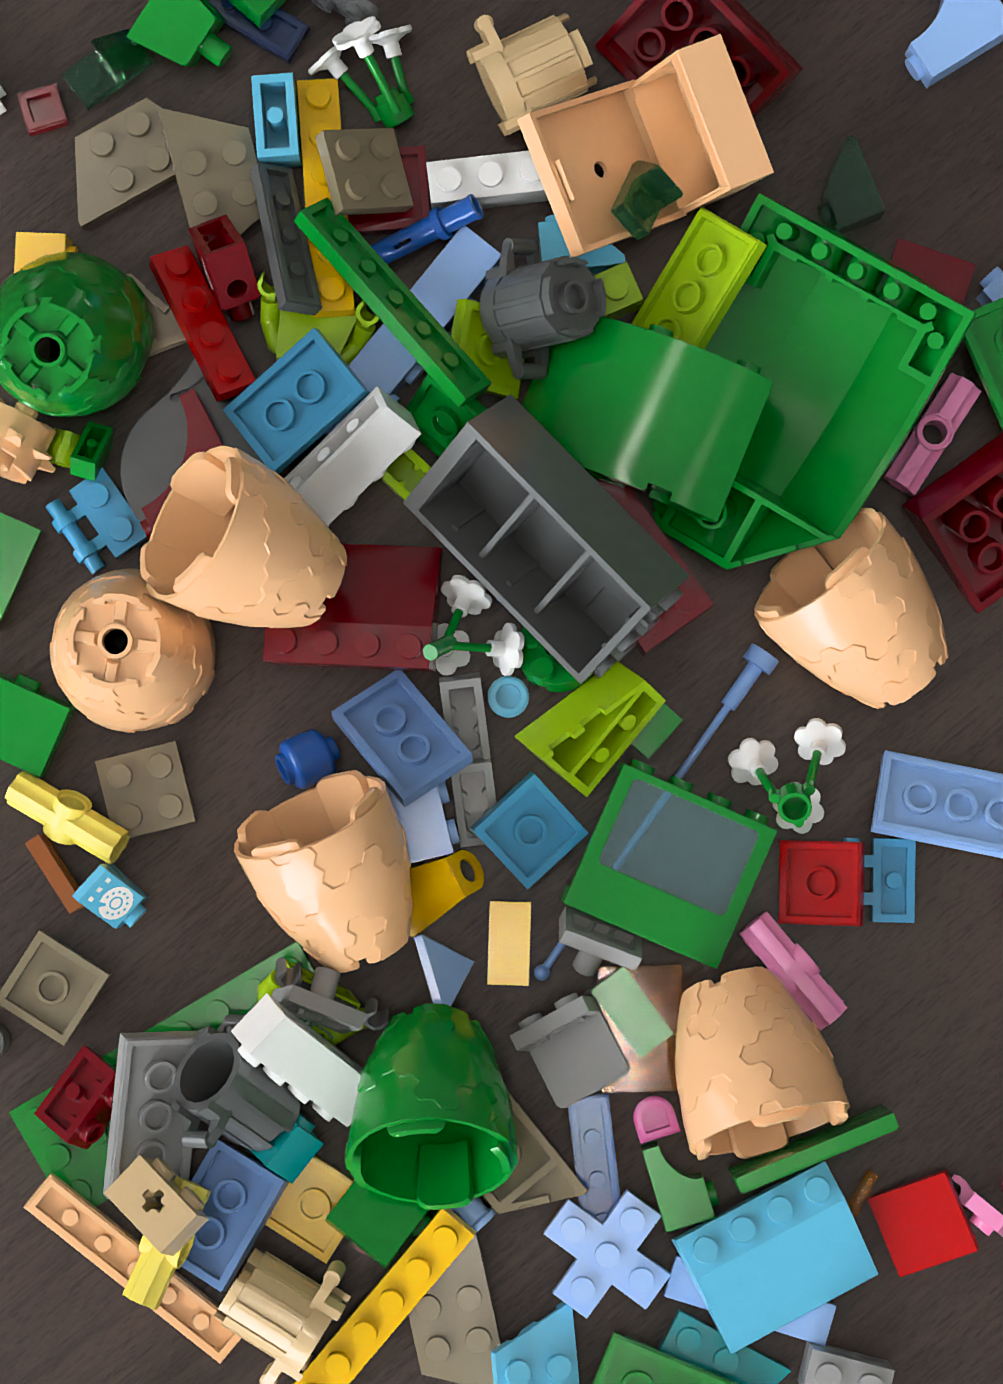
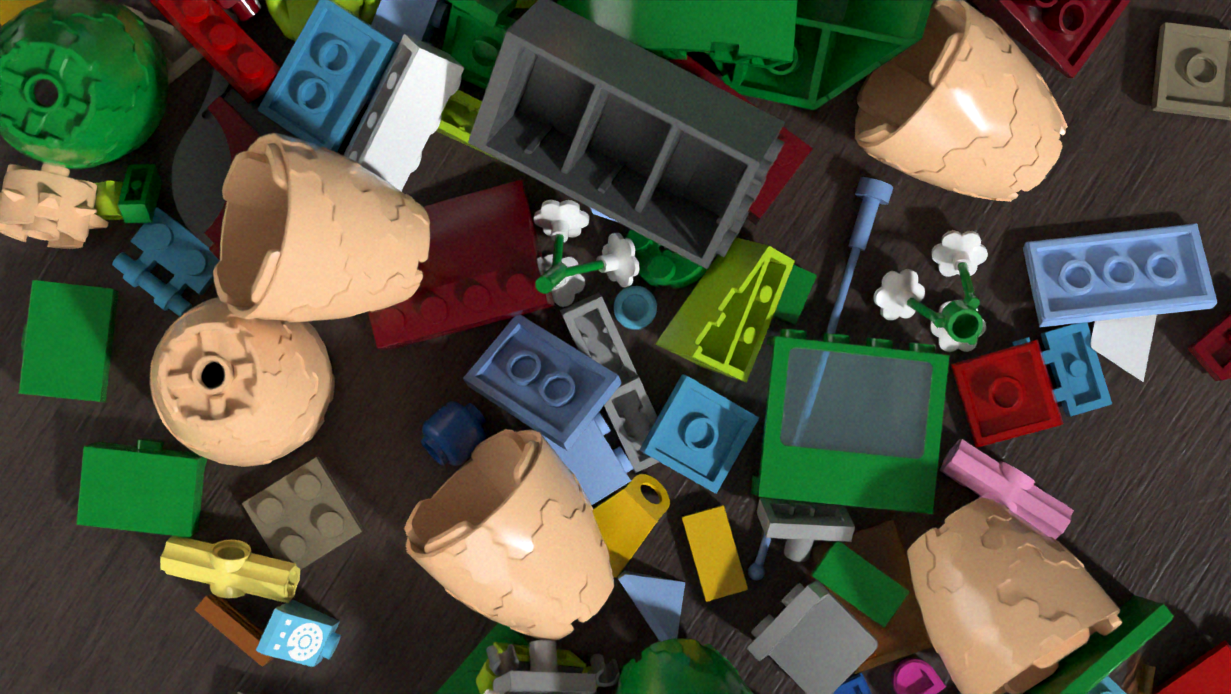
camera: 20 degrees left, 0 degrees up
none -> white sticker [1091,315,1157,382]

